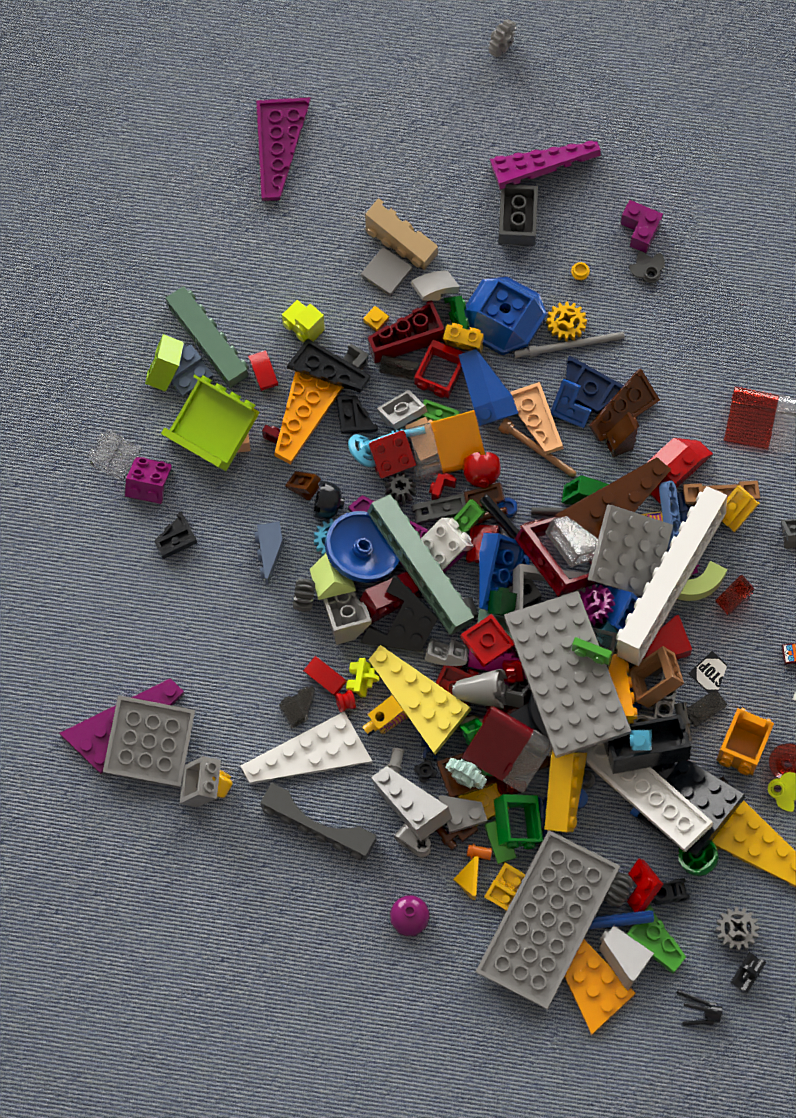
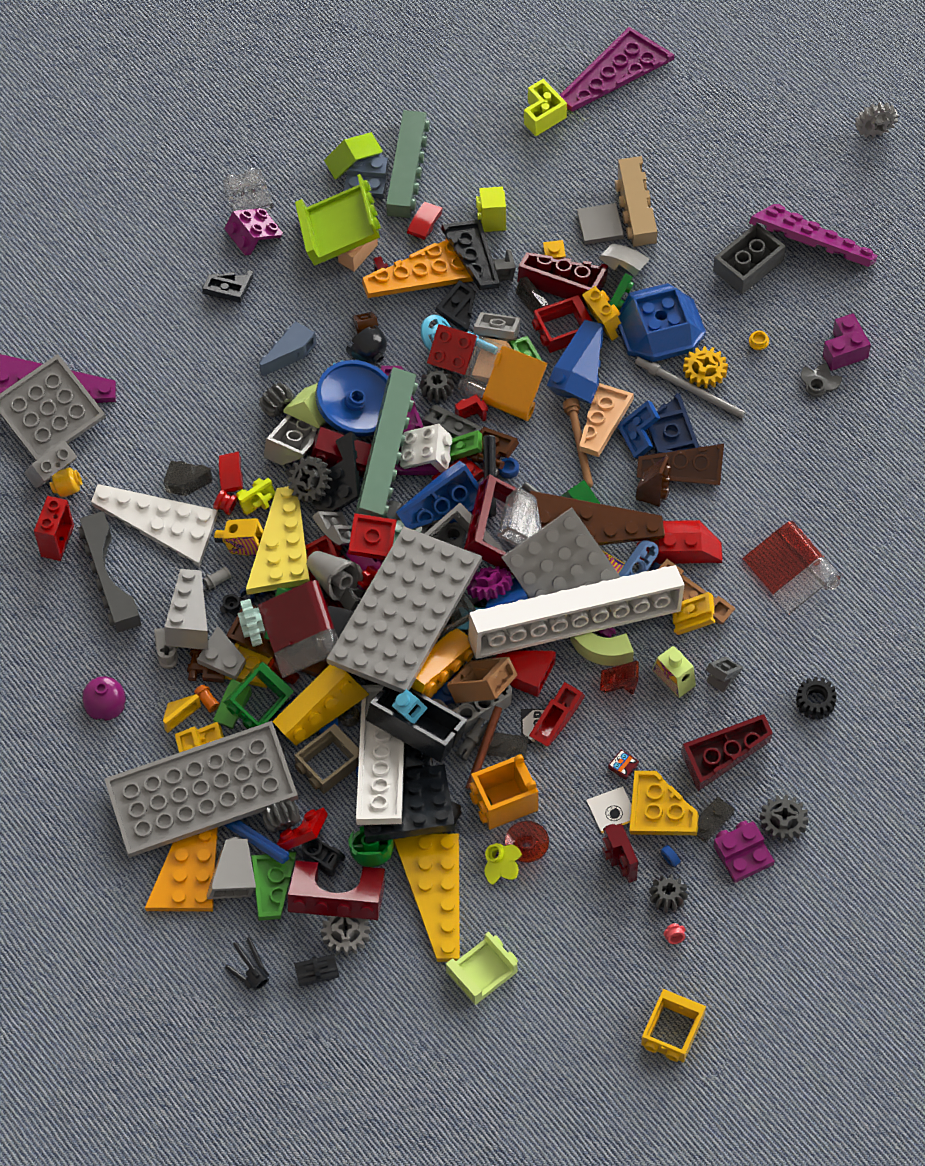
camera: 45 degrees right, 10 degrees down
red cylinder [463,452,501,488] -> none
dark green brick [487,587,517,616] -> none
bright green plate [572,637,612,665] -> none
none -> red window [34,496,74,561]
none -> dark grey gear [288,456,332,503]
none -> dark red arch [288,861,385,920]
none -> dark tan window [294,724,359,794]
none -> copper bar [465,706,502,791]
none -> neon yellow brick [524,79,567,136]
none -> red slope [529,682,585,747]
none -> yellowish green torso [652,646,696,698]

